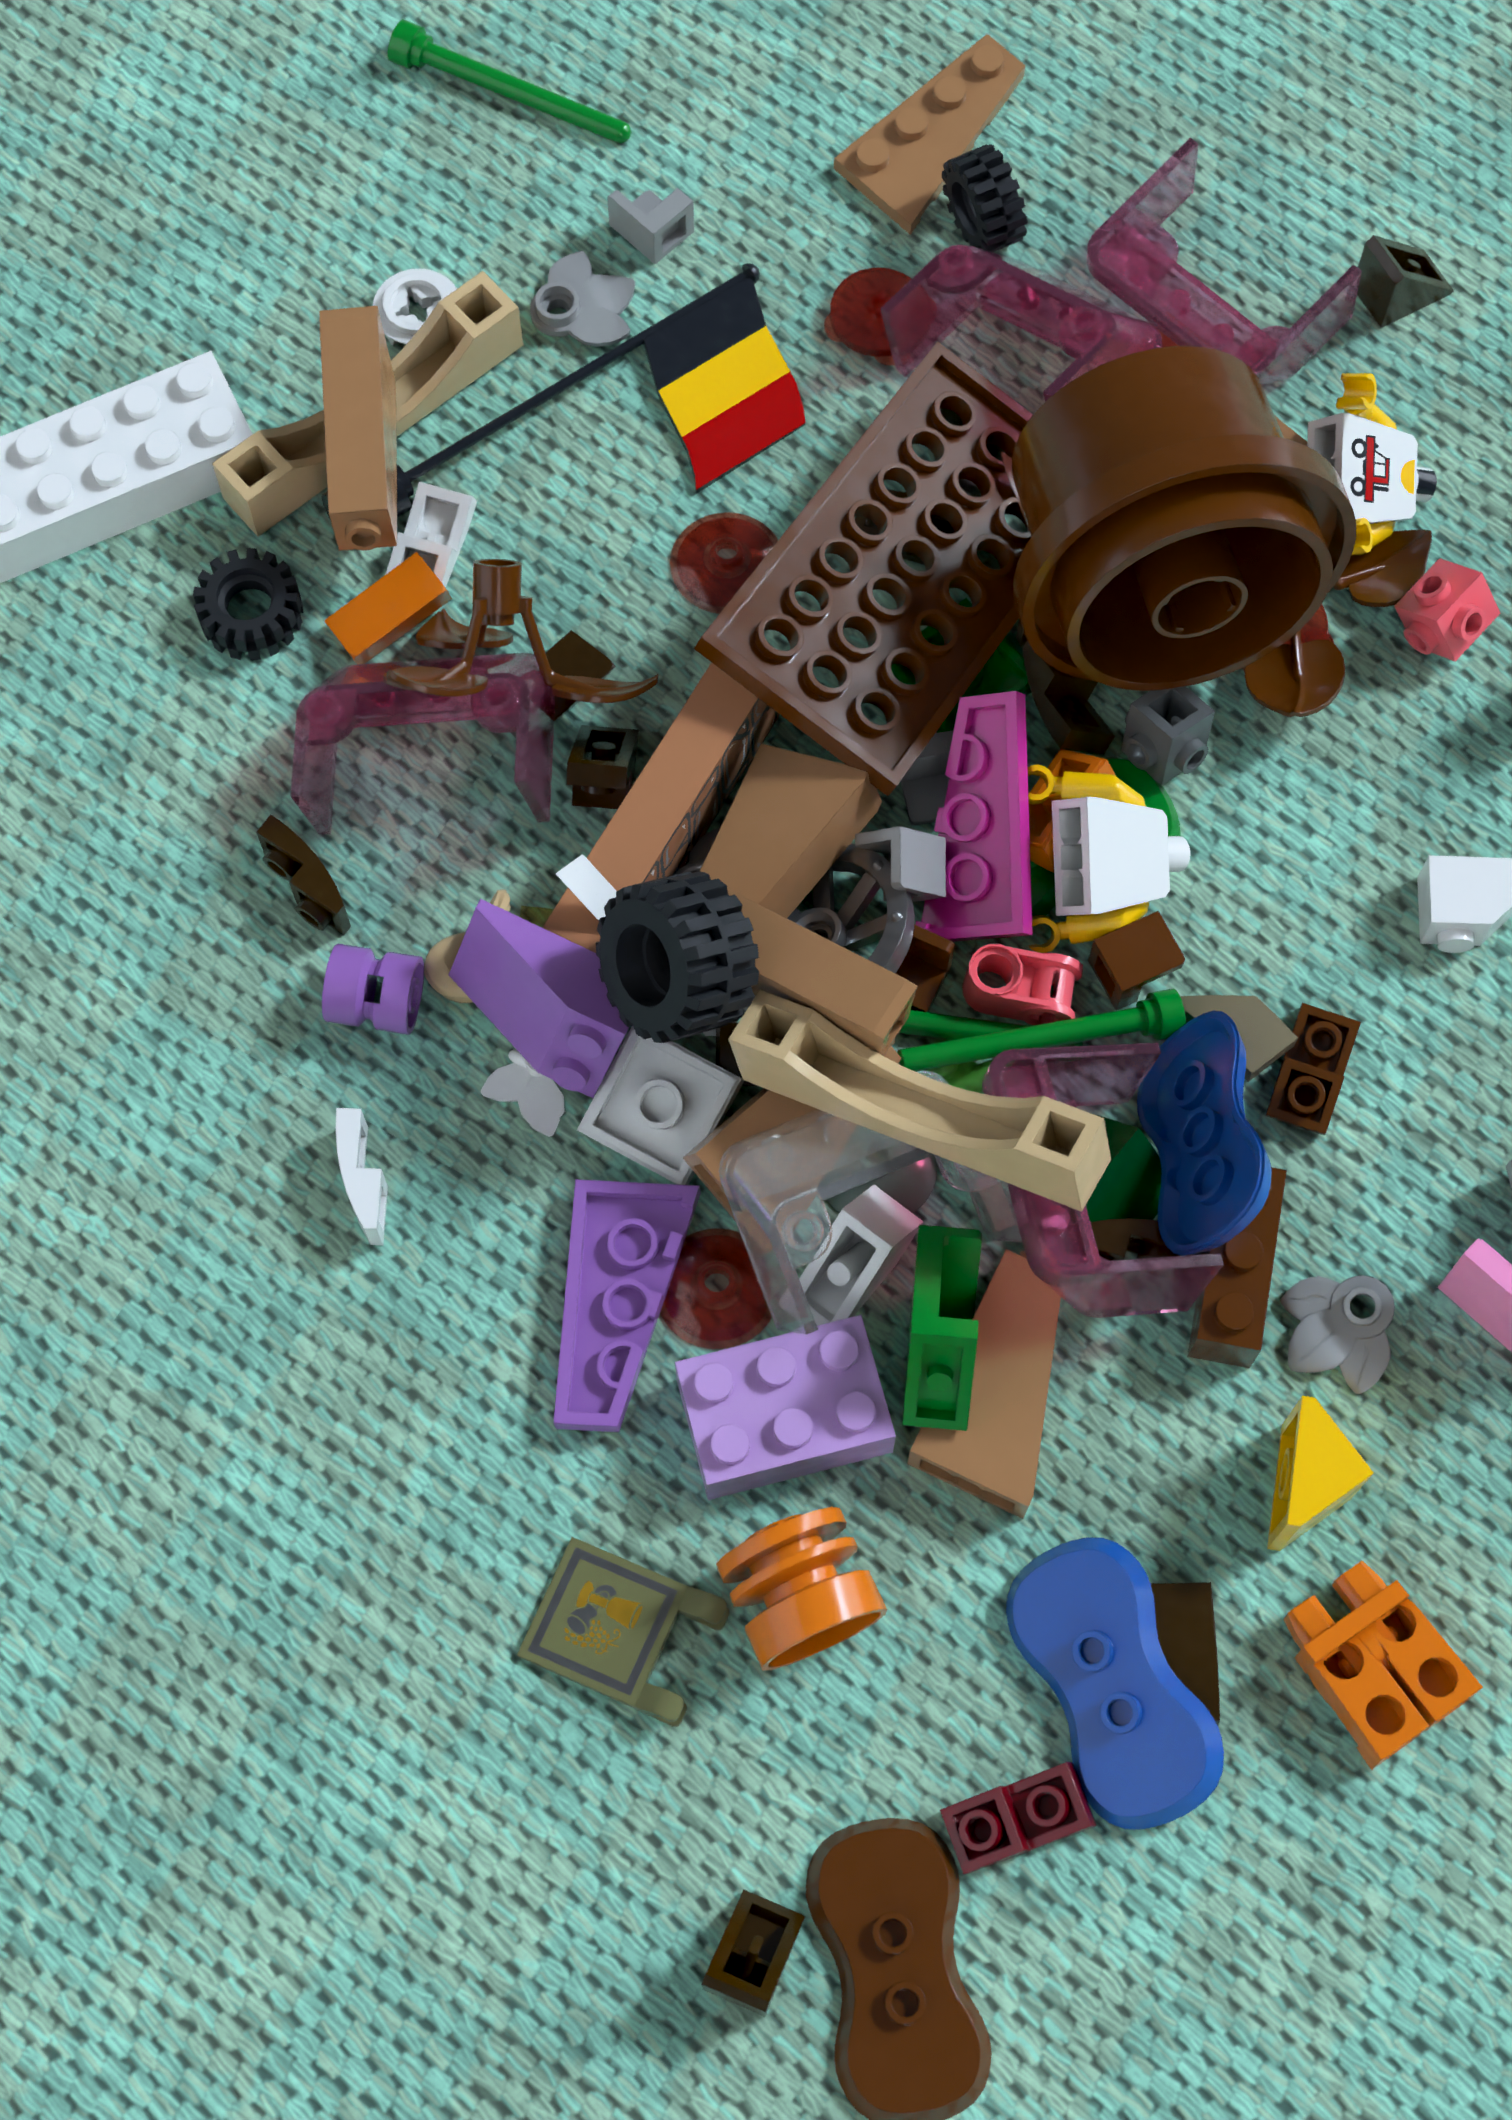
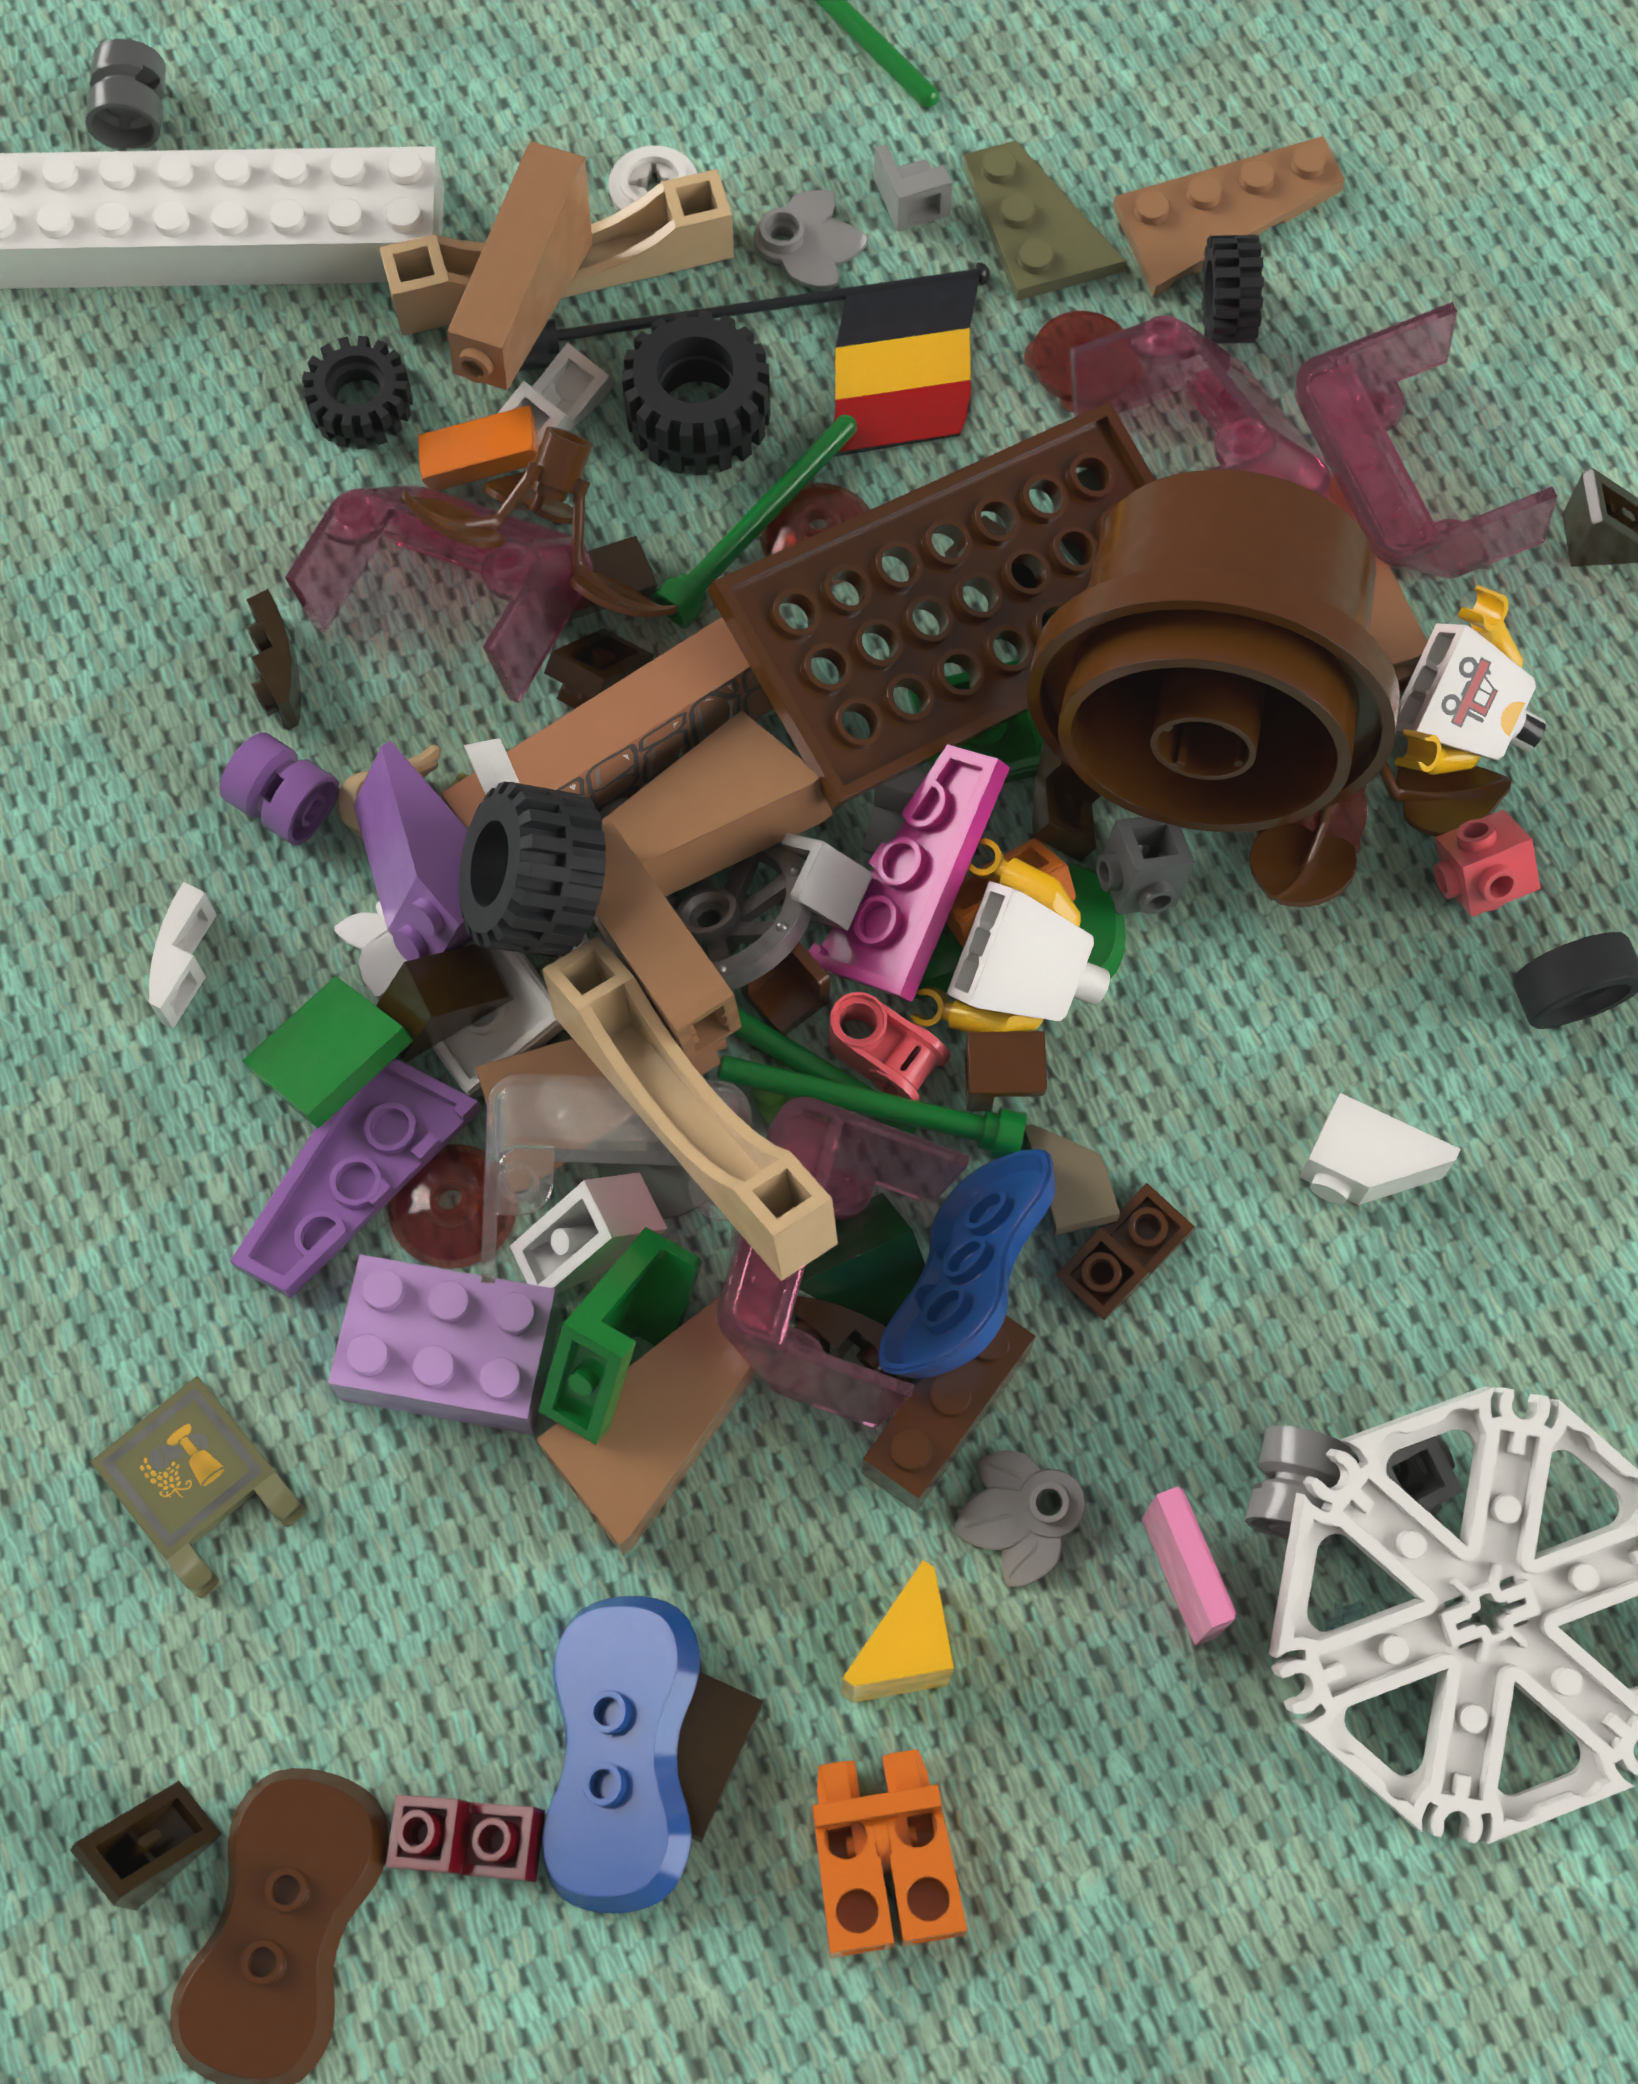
camera: 25 degrees right, 0 degrees up
orange wheel [716,1507,887,1670] -> none
none -> green tile [242,976,413,1129]
none -> dark brown slope [376,944,514,1062]
none -> black tyre [621,310,771,475]
none -> green piece [652,415,857,629]
none -> olive wing [962,141,1125,301]

